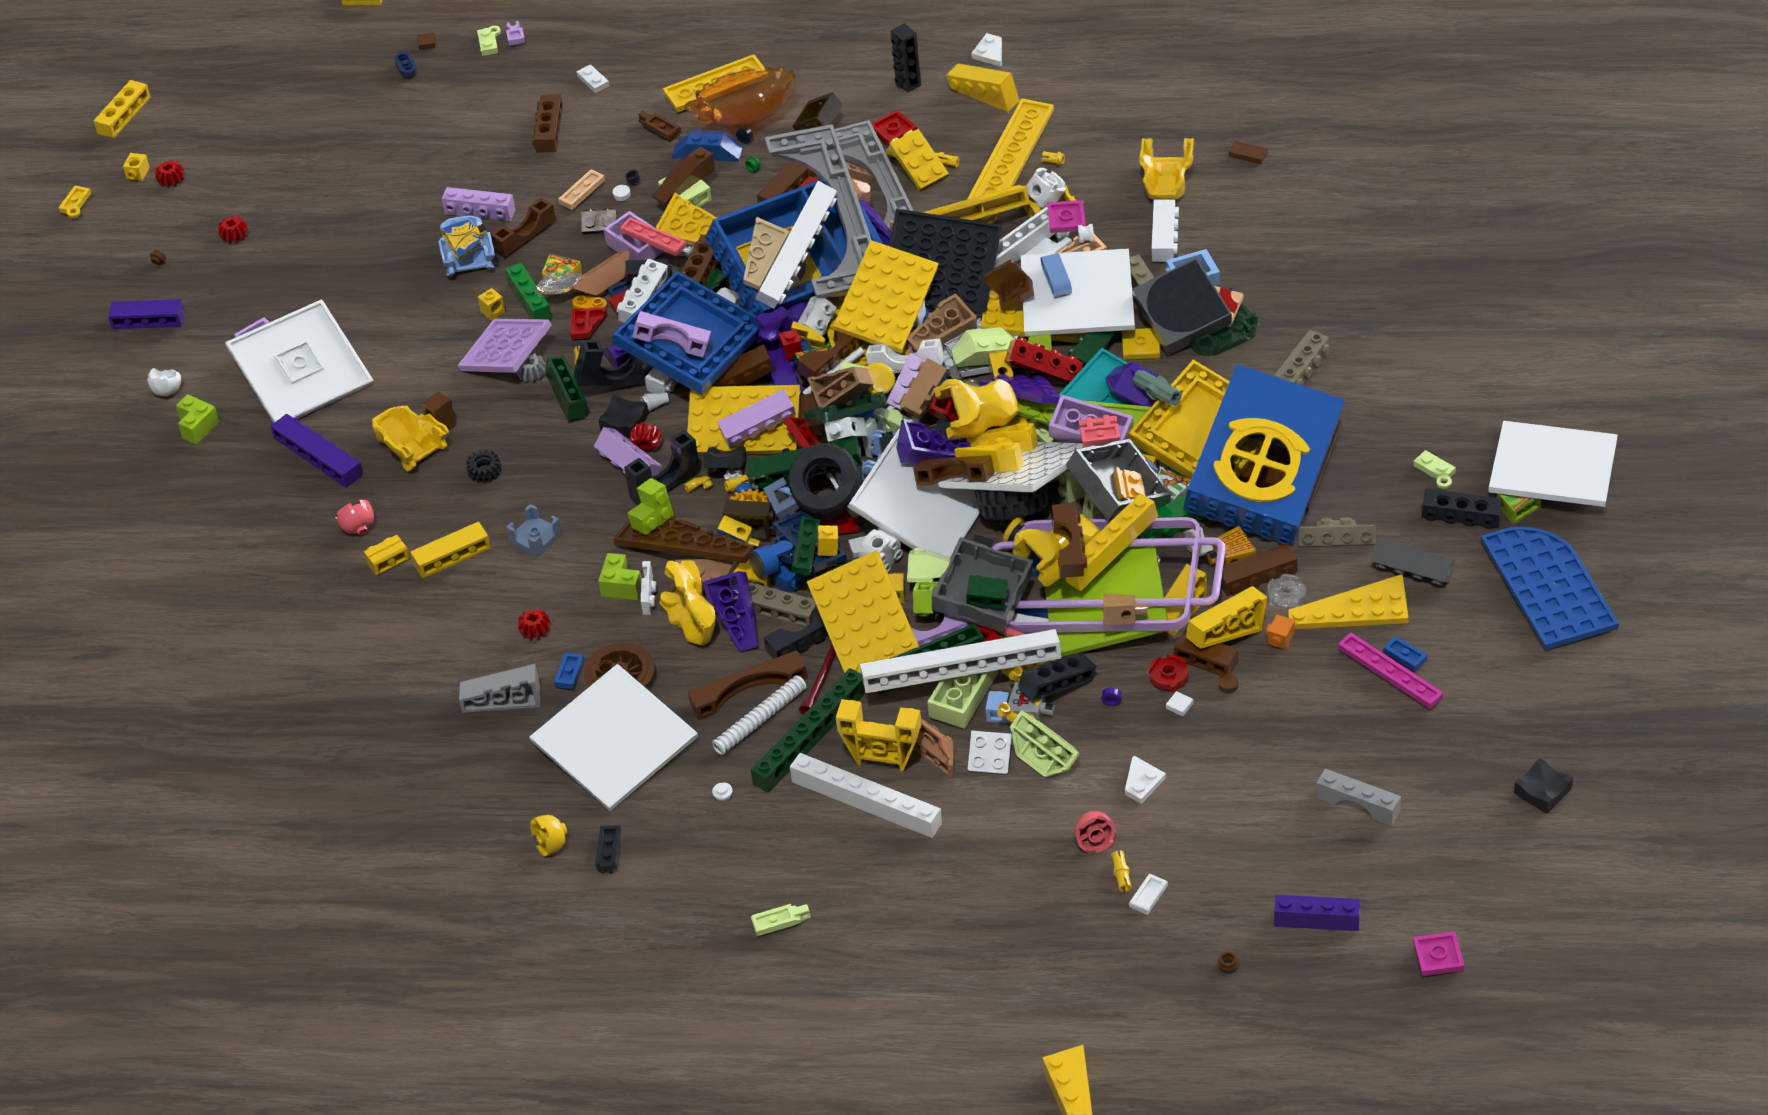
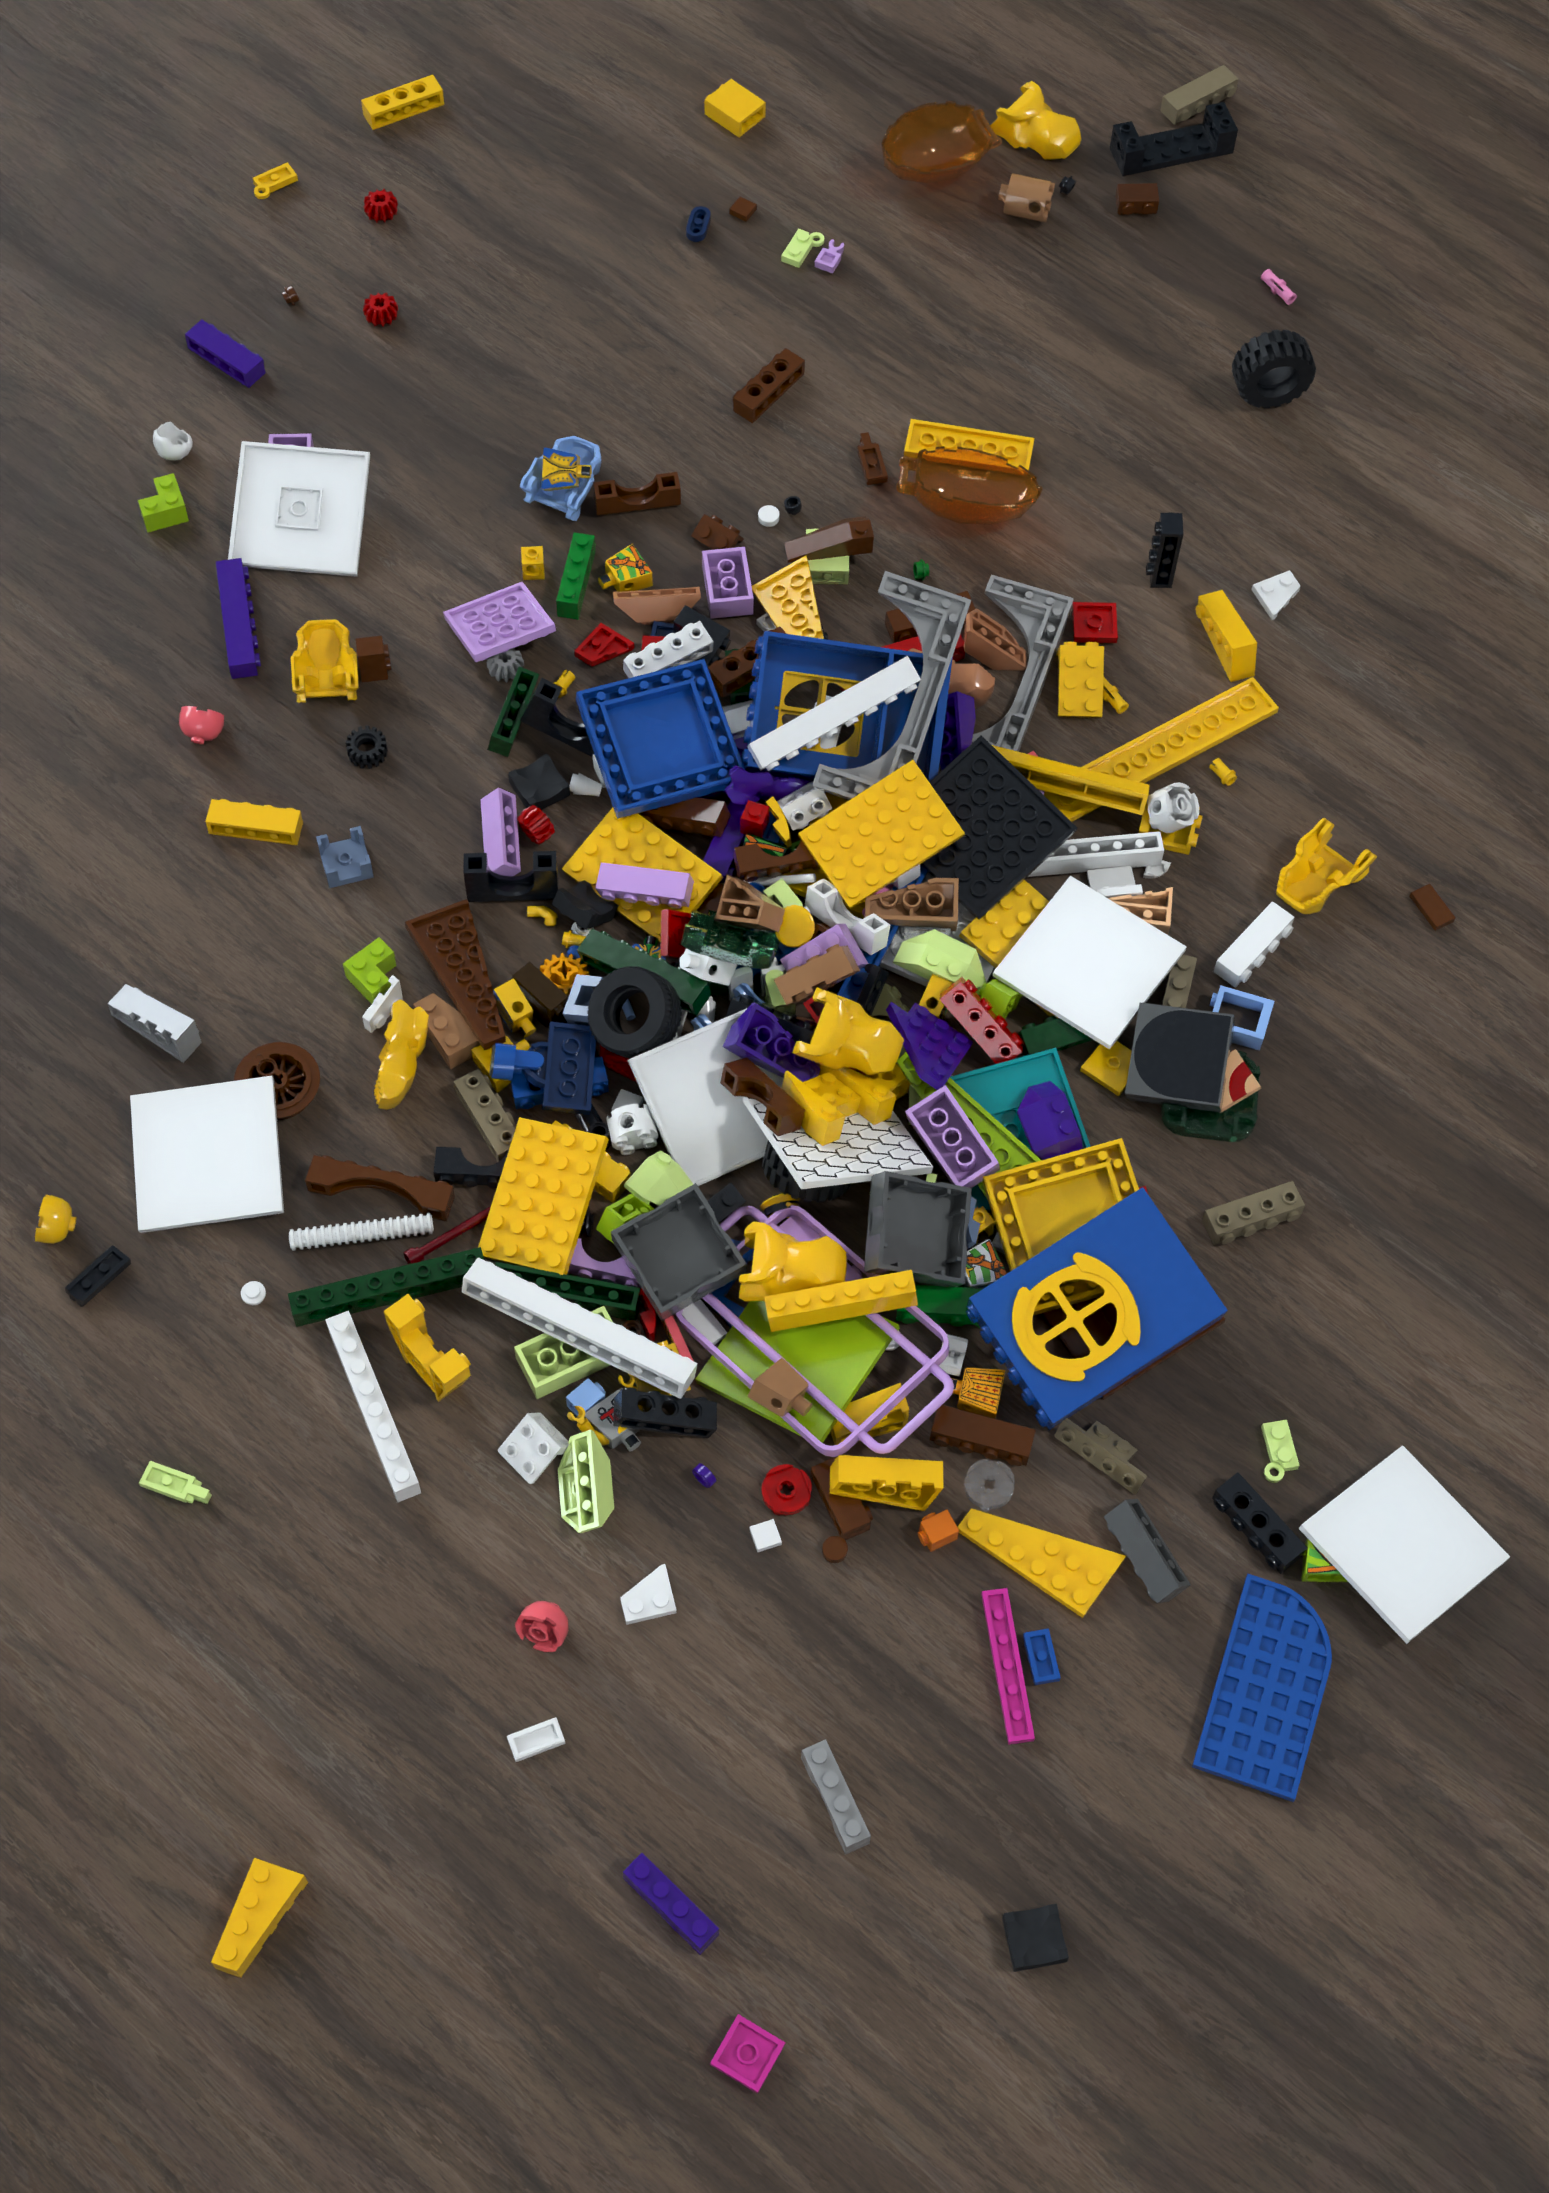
camera: 30 degrees right, 15 degrees up
yellow brick [123,153,150,181] -> none
yellow brick [363,535,410,576] -> none
lavender brick [442,187,516,221] -> none
red gear [518,608,551,640] -> none
clear slope [535,270,582,295] -> none
blue plate [554,653,585,689] -> none
light nougat plate [558,169,605,210] -> none
light orange plate [572,295,608,309] -> none
white plate [577,65,609,93] -> none
coral tile [619,217,687,256] -> none
lime brick [627,478,674,535] -> none
lavender arch [632,311,711,357] -> none
blue wedge [672,129,742,162] -> none
dark purple wedge [703,571,759,651] -> none
black tile [736,126,754,144] -> none
tan wing [743,217,790,290] -> none
dark green tile [791,516,820,576] -> none
dark brown window [792,92,843,131] -> none
yellow brick [817,525,838,556] -> none
nougat wedge [894,718,955,779] -> none
dark green brick [966,575,1008,610] -> none
reddish brown bracket [983,259,1034,312] -> none
medium blue beam [1040,253,1072,297] -> none
dark pink plate [1047,200,1086,233] -> none
reddish brown arch [1051,504,1087,578] -> none
white wheel [1078,224,1094,243] -> none
coral plate [1078,415,1121,447] -> none
yellow pin [1111,851,1132,892] -> none
light orange plate [1113,467,1145,500] -> none
sand green piece [1133,370,1182,406] -> none
reddish brown plate [1217,952,1239,972] -> none

